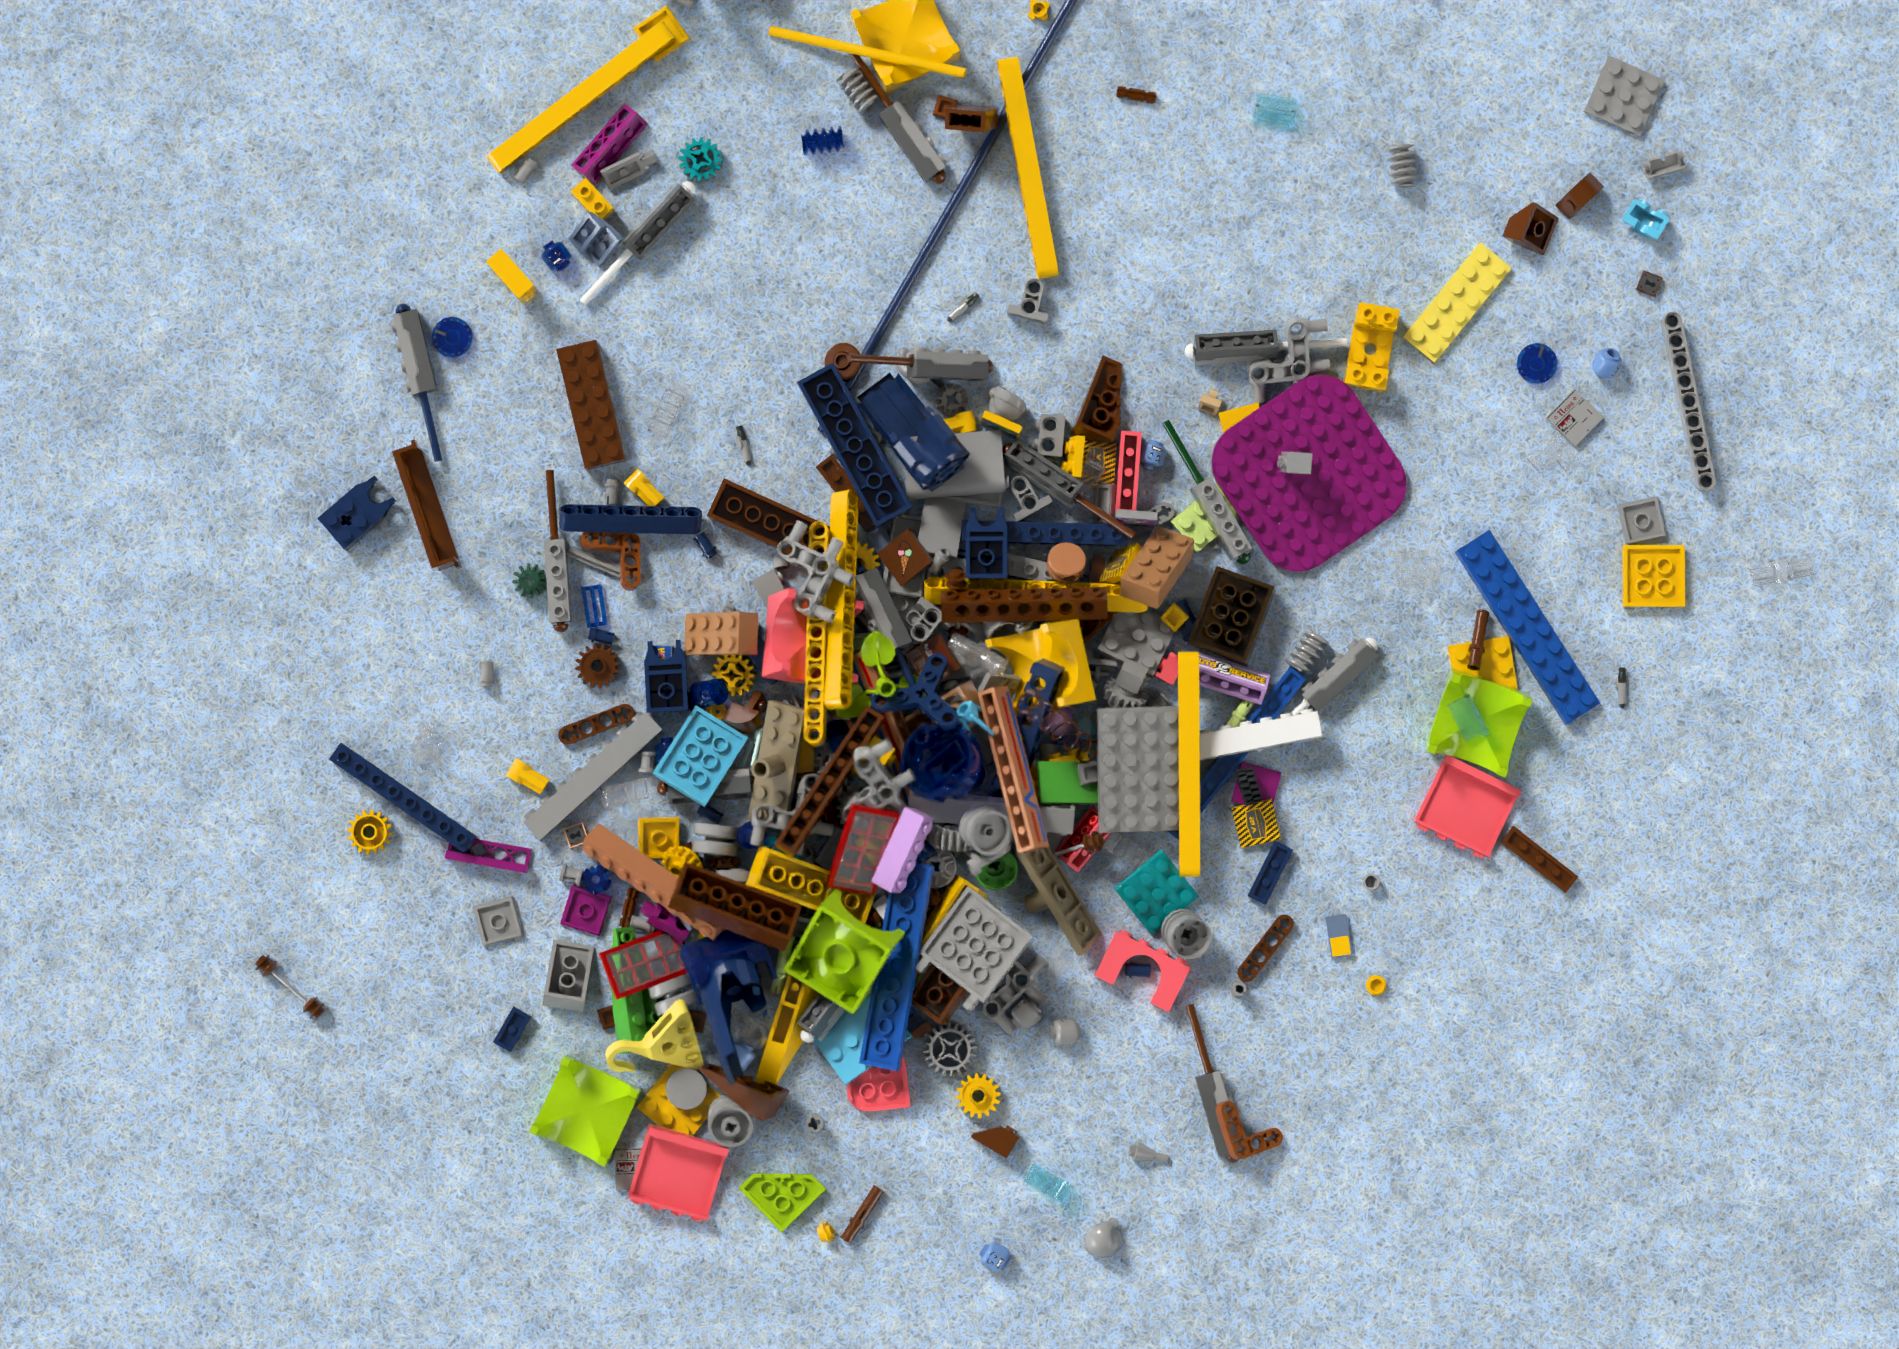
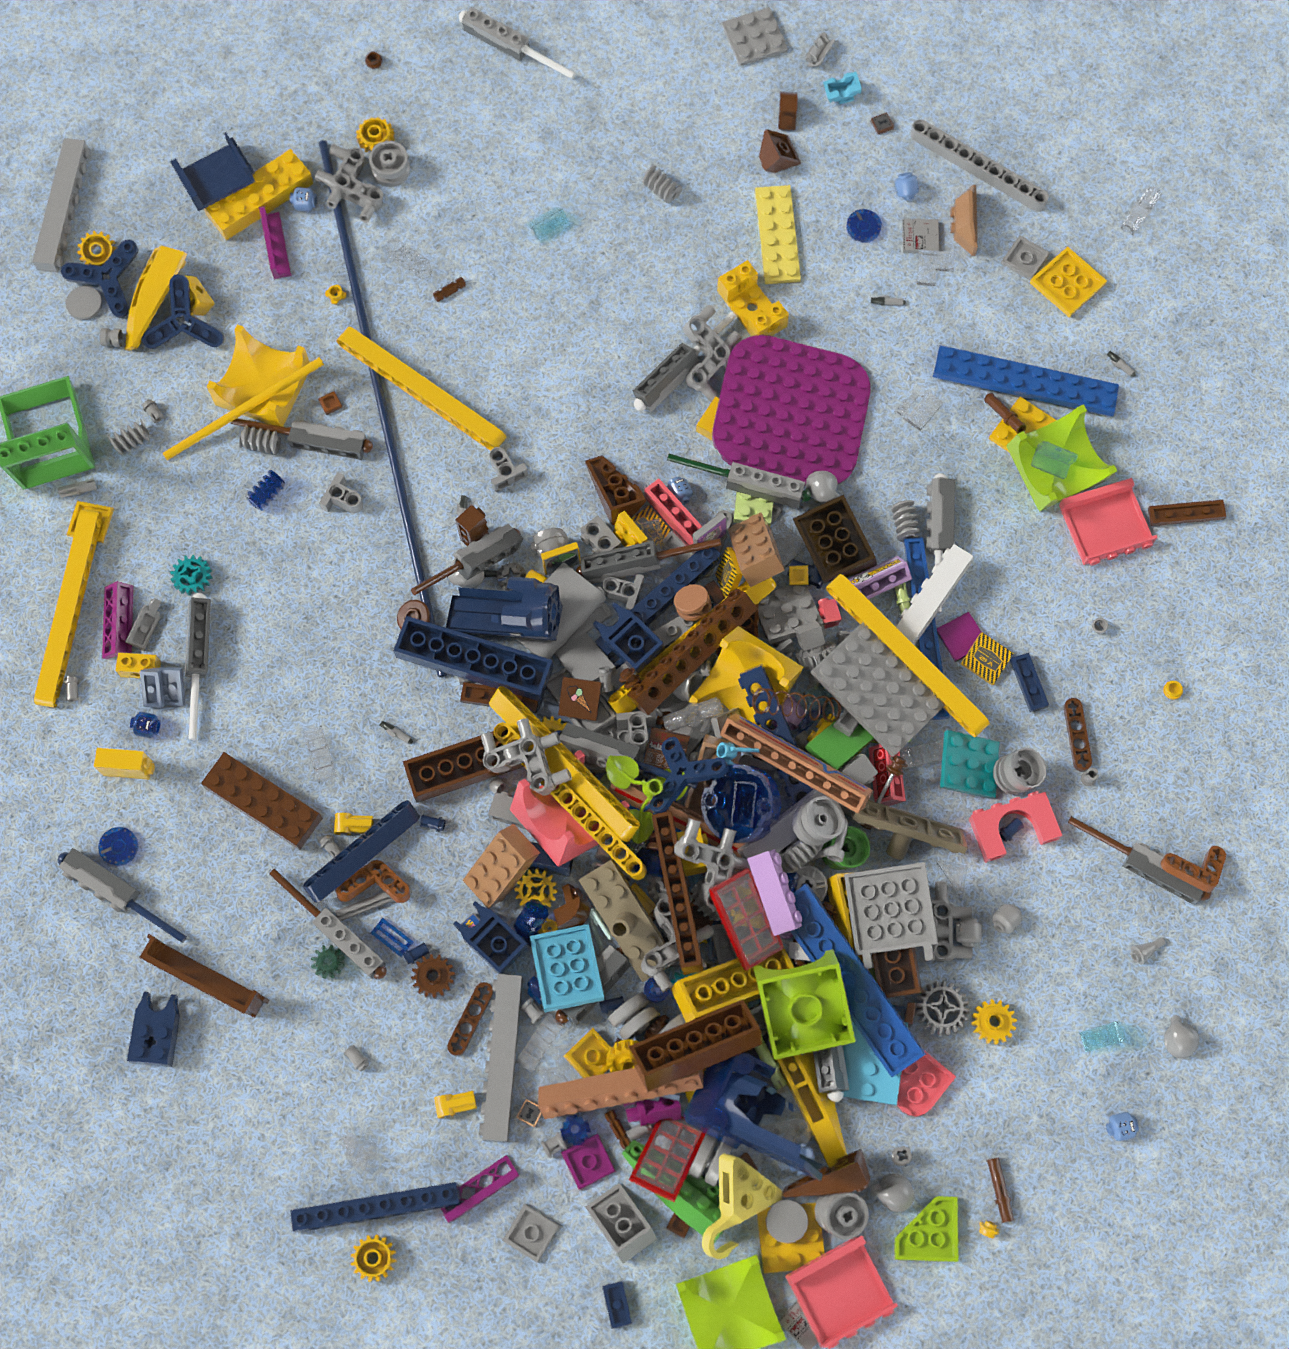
camera: 40 degrees left, 15 degrees down
reddish brown brick [945,104,999,132] -> none
reddish brown slope [971,1125,1019,1159] -> none
tan tile [1197,389,1222,416] -> none
black tyre [1235,766,1262,806] -> none
light grey brick [1277,452,1312,474] -> none
sand blue tile [1325,914,1352,958] -> none
none -> light grey tile [319,472,363,513]
none -> reddish brown brick [455,504,489,547]
none -> light grey piece [806,471,839,503]
none -> piece [871,296,907,306]
none -> light grey piece [871,1173,914,1212]
none -> medium nougat wedge [950,185,978,256]

